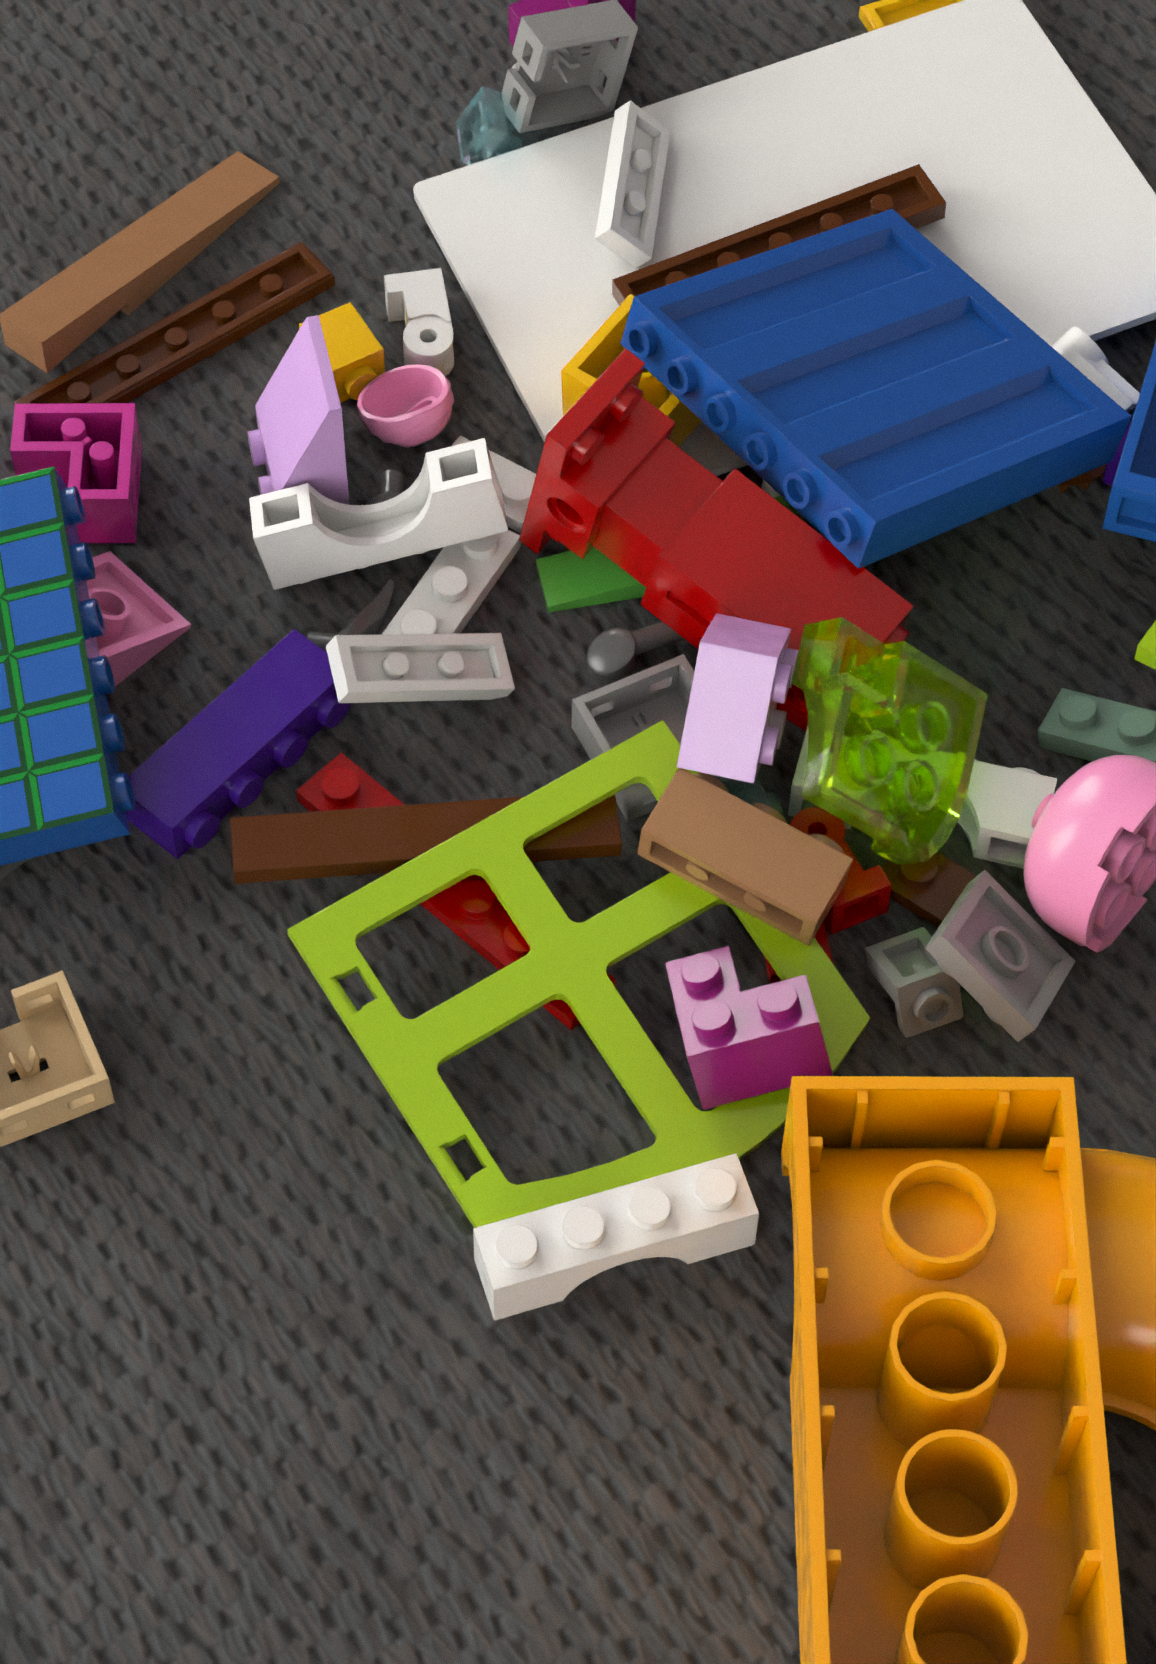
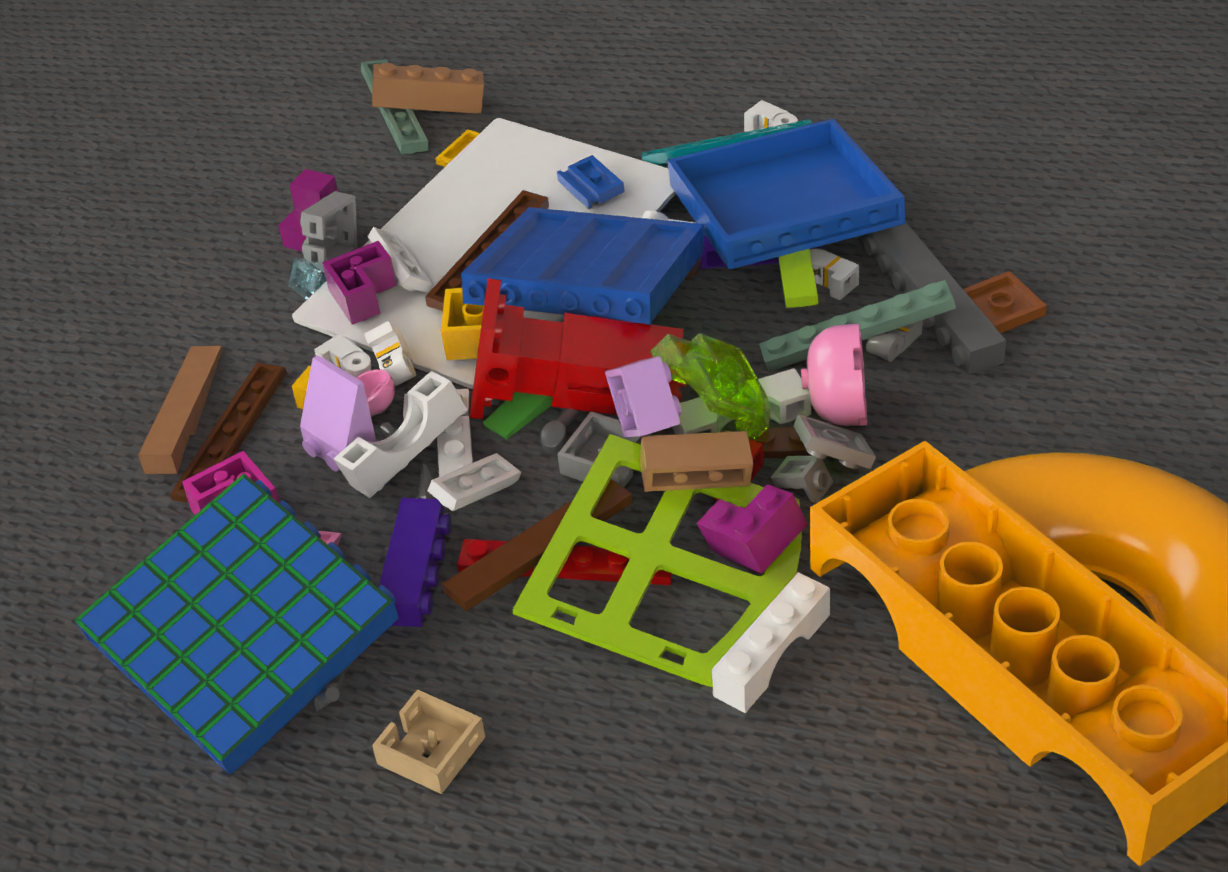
camera: 30 degrees left, 15 degrees down
none -> magenta brick [322,241,397,325]
none -> white leg [364,321,416,387]
none -> blue plate [557,155,625,209]

